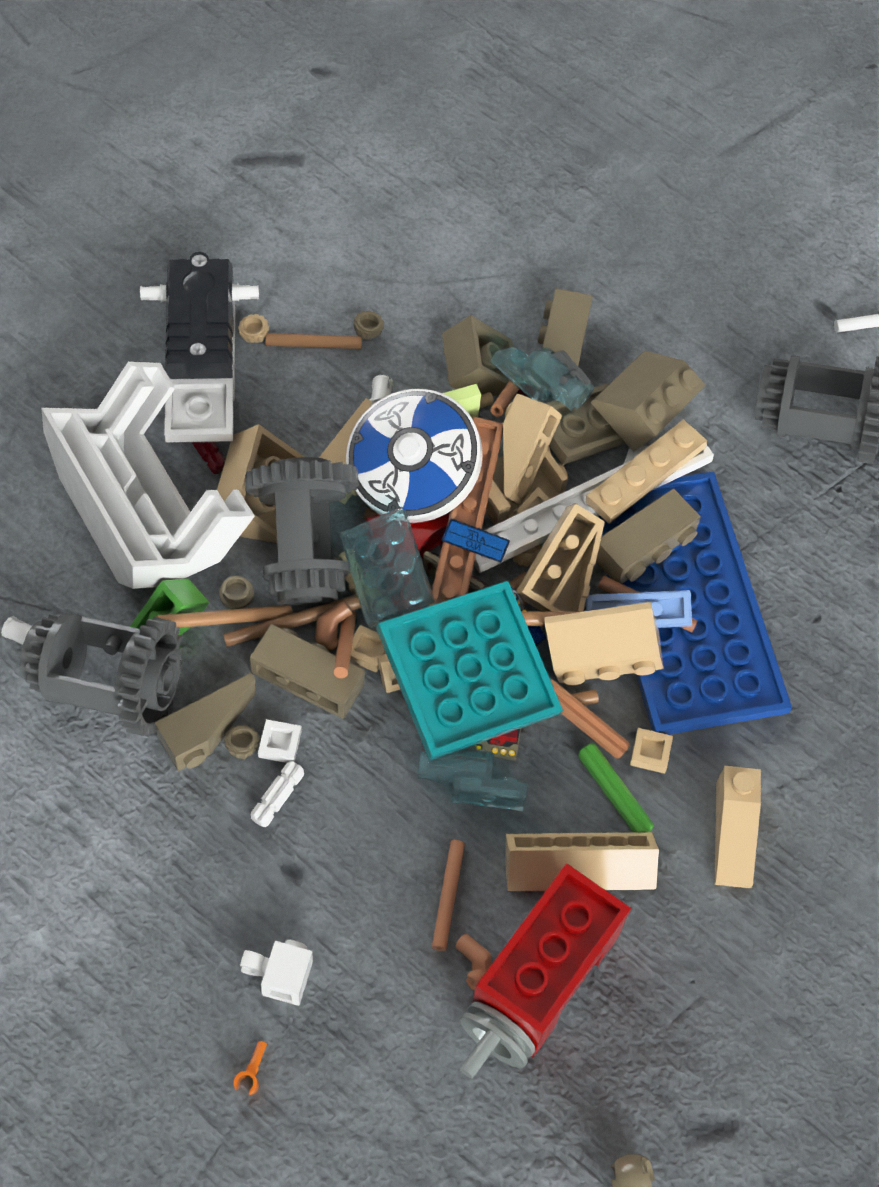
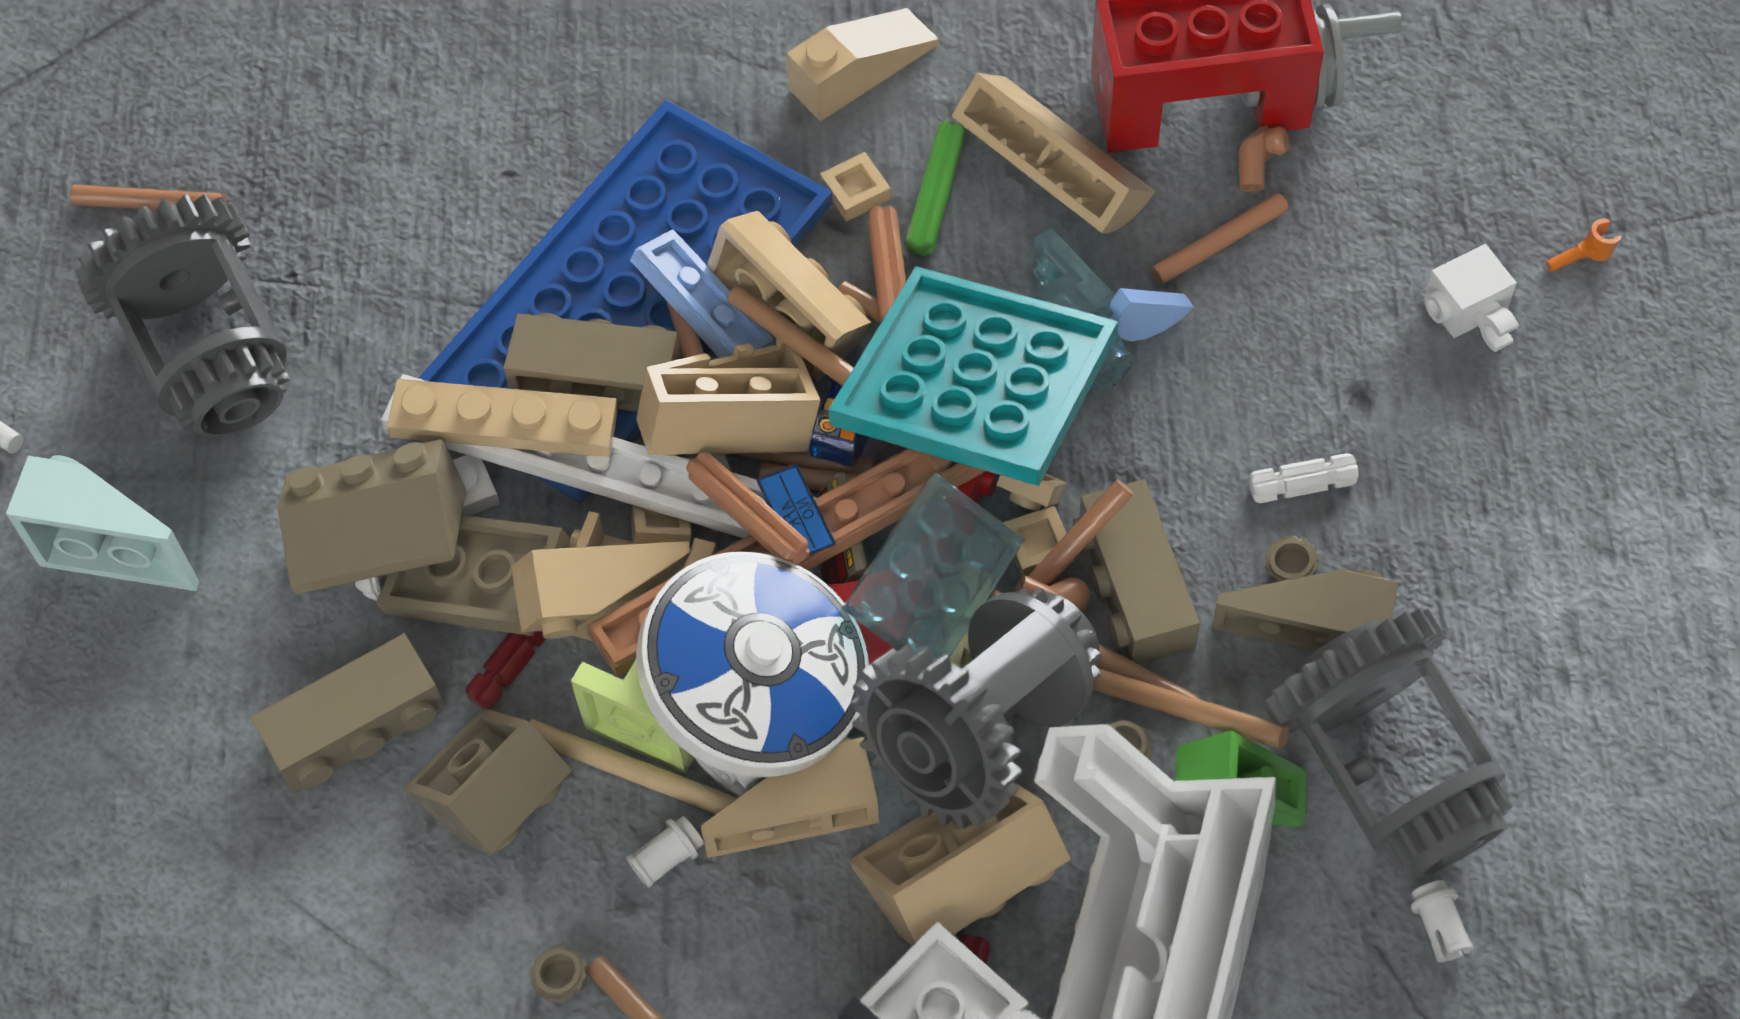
camera: 125 degrees left, 0 degrees up
white plate [258,719,302,763] -> none
clear light blue plate [490,347,595,411] -> none
nougat piece [491,364,531,417] -> none
none -> light aqua slope [6,455,200,591]
none -> nougat axle [686,452,810,565]
none -> light blue tile [1109,288,1194,341]

